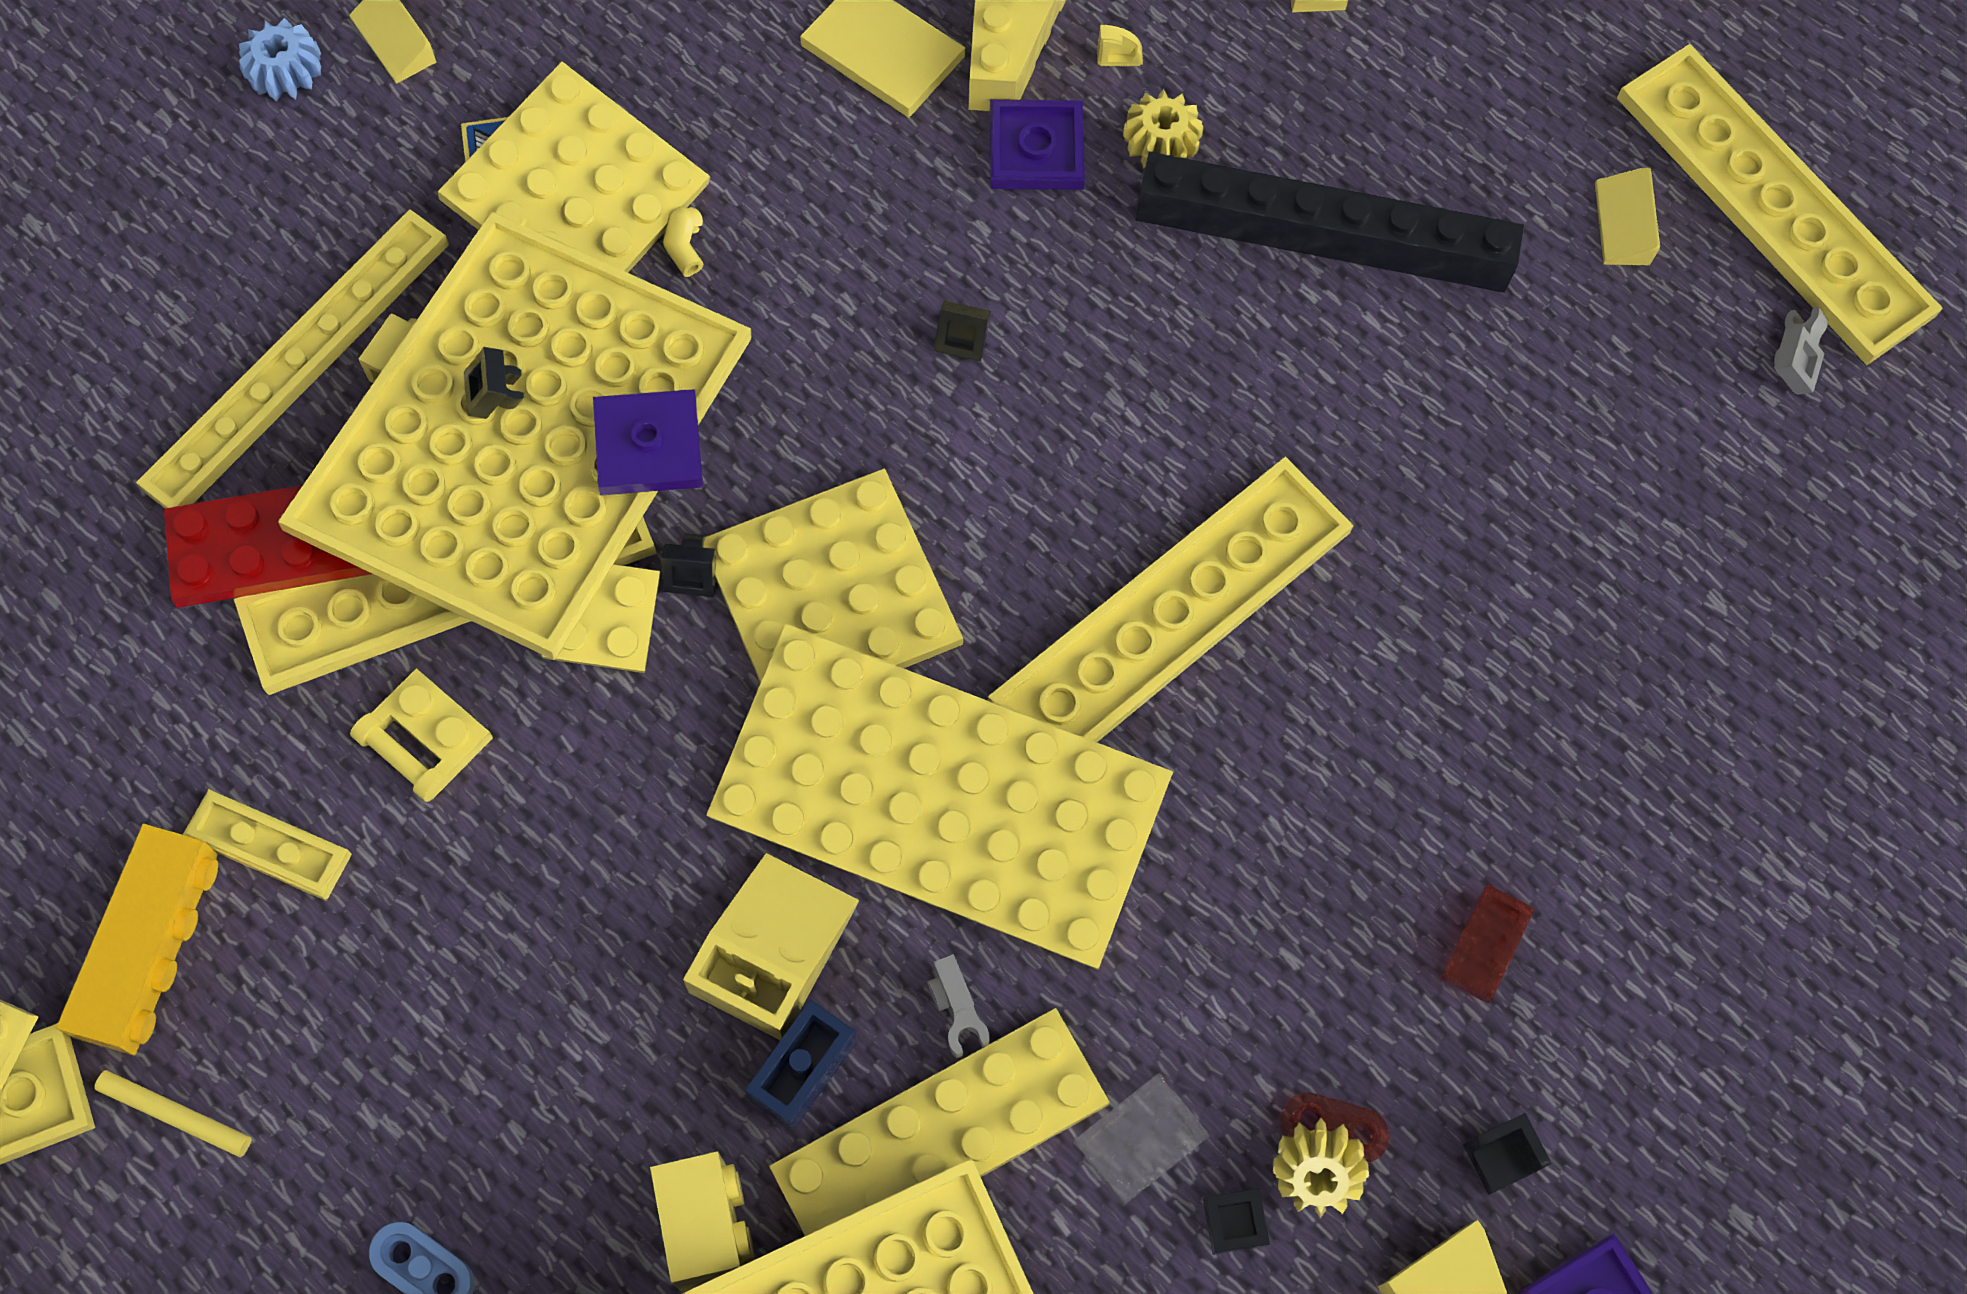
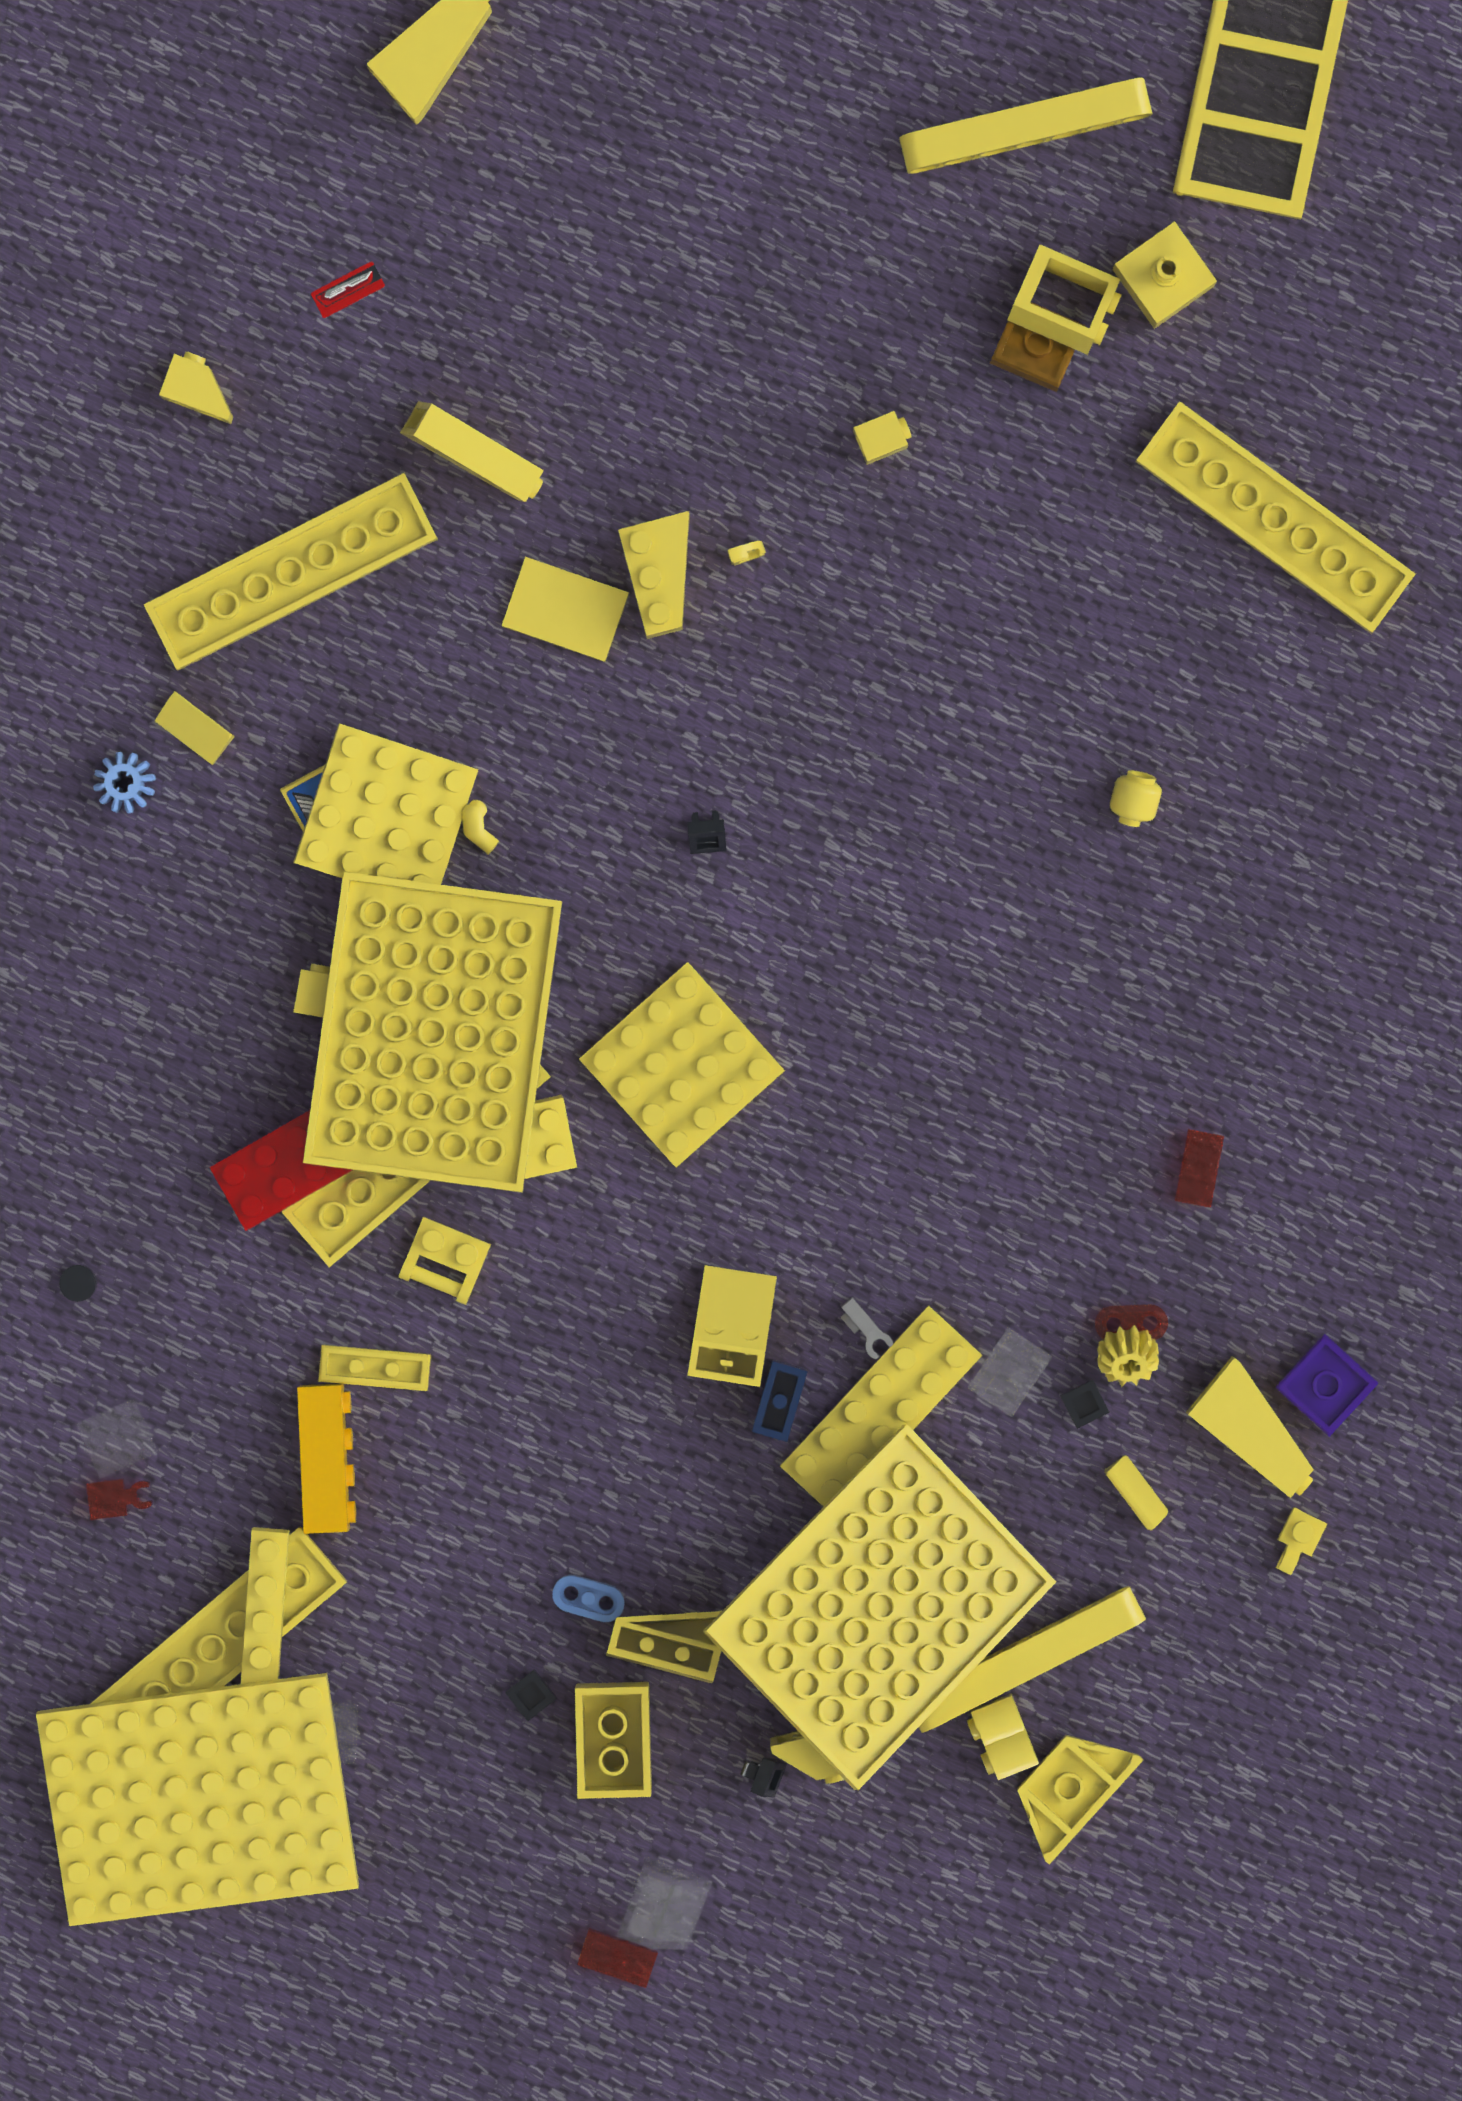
camera: 15 degrees left, 20 degrees up
light yellow bar [95,1070,252,1158] -> none
light yellow plate [136,209,449,508] -> none
black tile [464,347,524,419] -> none
dark purple plate [593,389,703,495] -> none
light yellow brick [650,1152,755,1292] -> none
black tile [661,533,717,597] -> none
light yellow plate [706,623,1173,970] -> none
light yellow plate [988,456,1354,742] -> none
dark purple plate [990,100,1085,190] -> none
light yellow gear [1123,89,1203,168] -> none
black brick [1135,151,1524,293] -> none
black panel [1463,1113,1551,1195] -> none
light yellow slope [1595,168,1660,265] -> none
light grey plate [1774,307,1828,395] -> none
none -> light yellow head [1110,770,1162,827]

